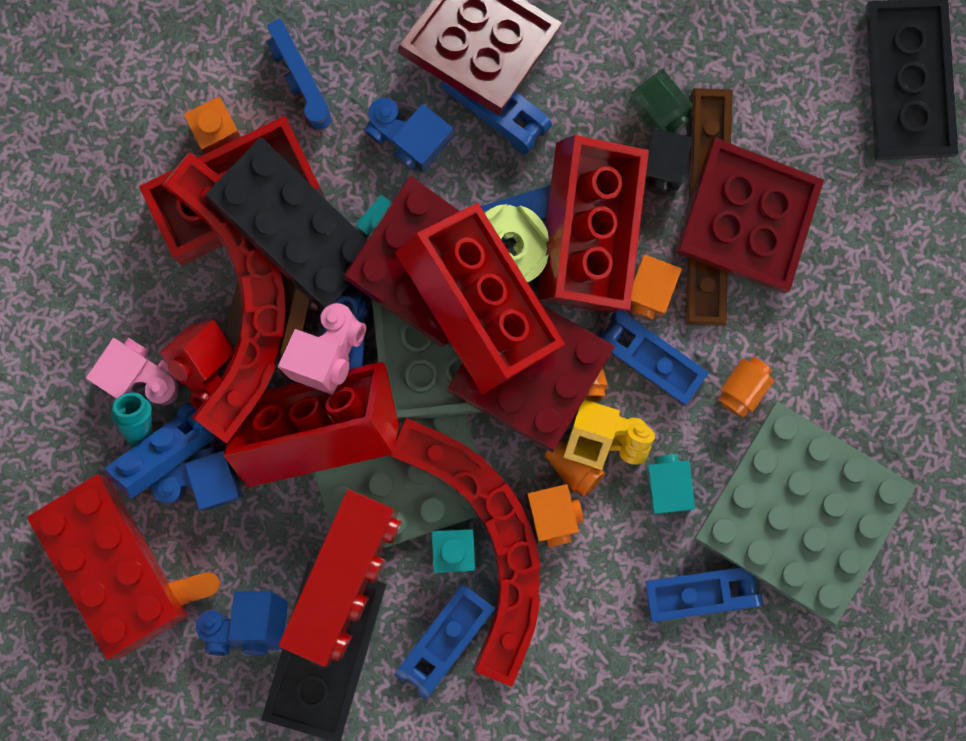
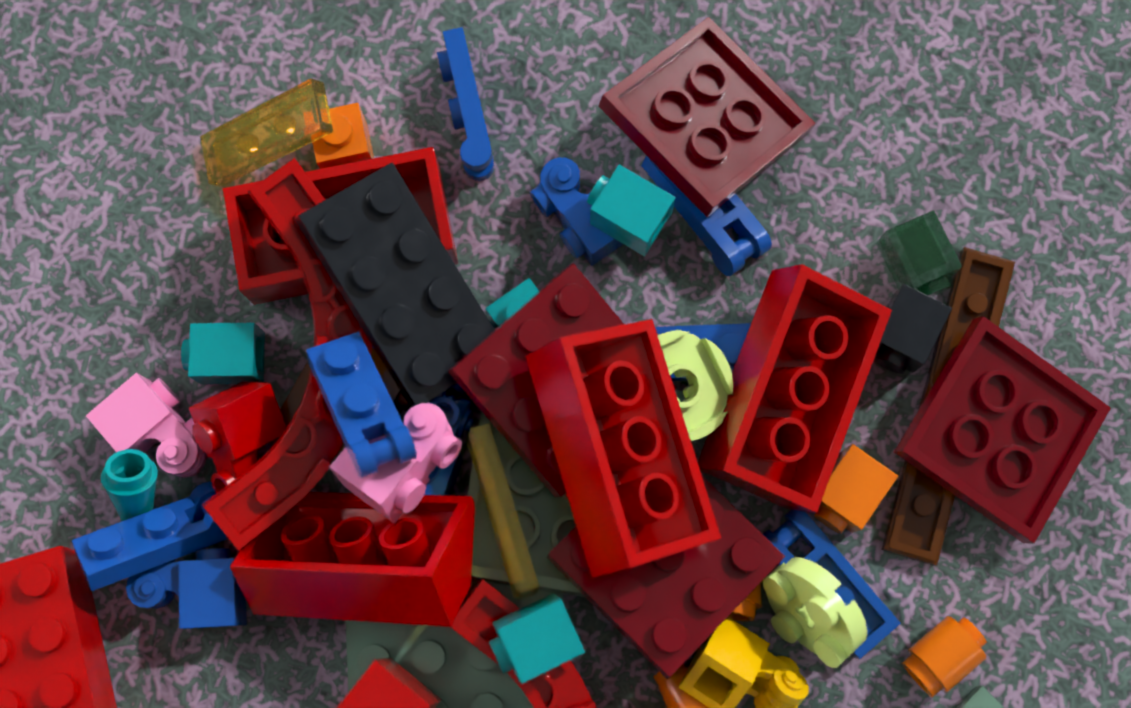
camera: 15 degrees right, 5 degrees down
none -> teal brick [181,323,265,385]
none -> clear yellow tile [200,78,334,186]
none -> blue plate [306,332,417,478]
none -> clear yellow tile [468,423,539,600]
none -> teal brick [489,593,585,684]
none -> teal brick [587,164,676,257]
none -> yellowish green plate [763,557,867,668]

